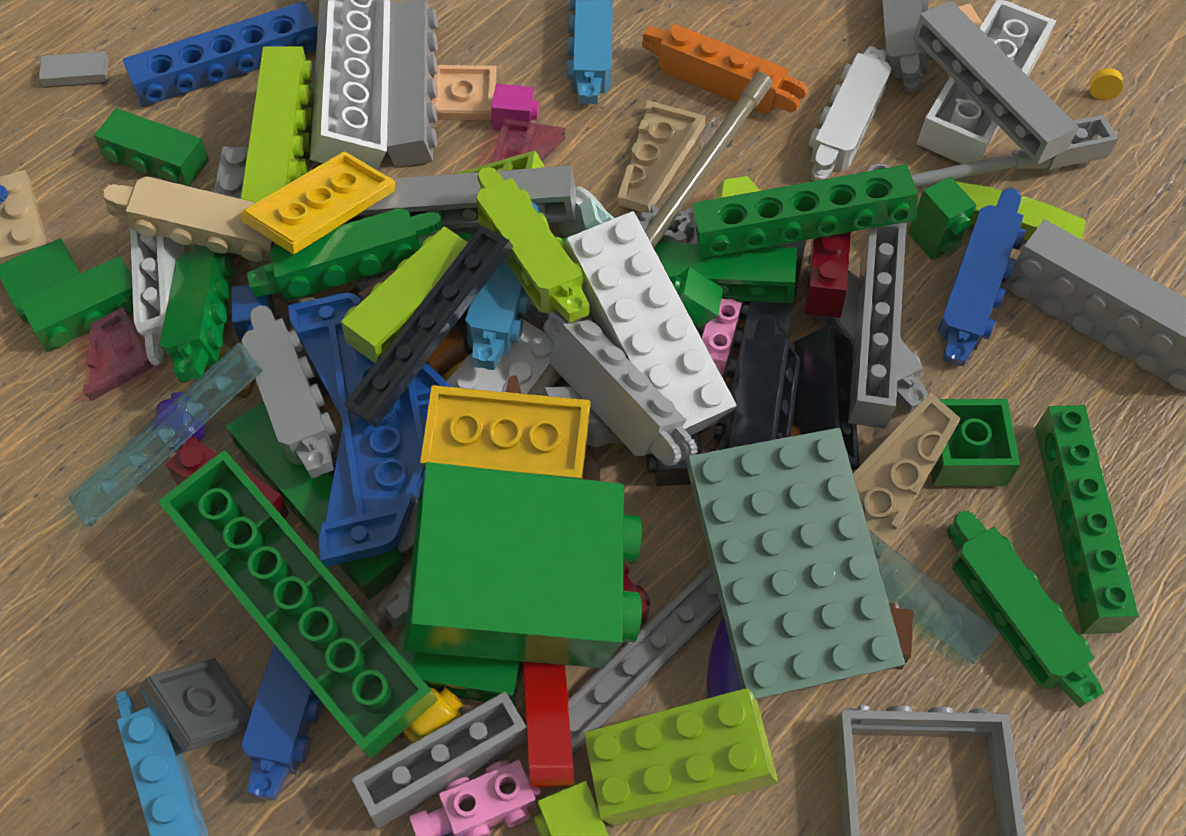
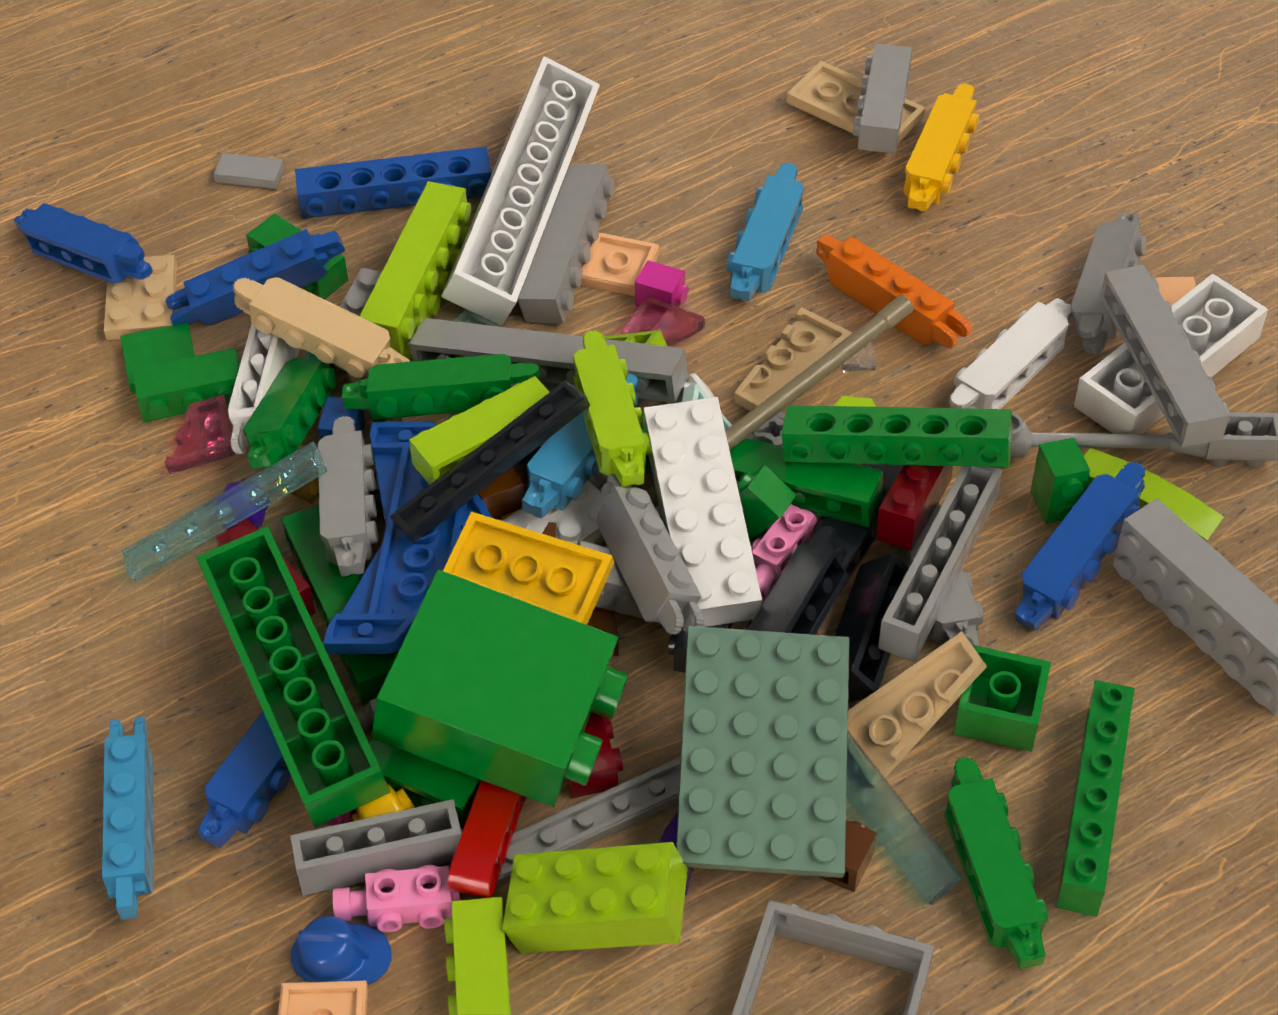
camera: 20 degrees right, 10 degrees down
dark grey tile [140,658,252,753] -> none
yellow tile [241,151,395,254] -> none
none -> blue hinge [166,229,345,325]

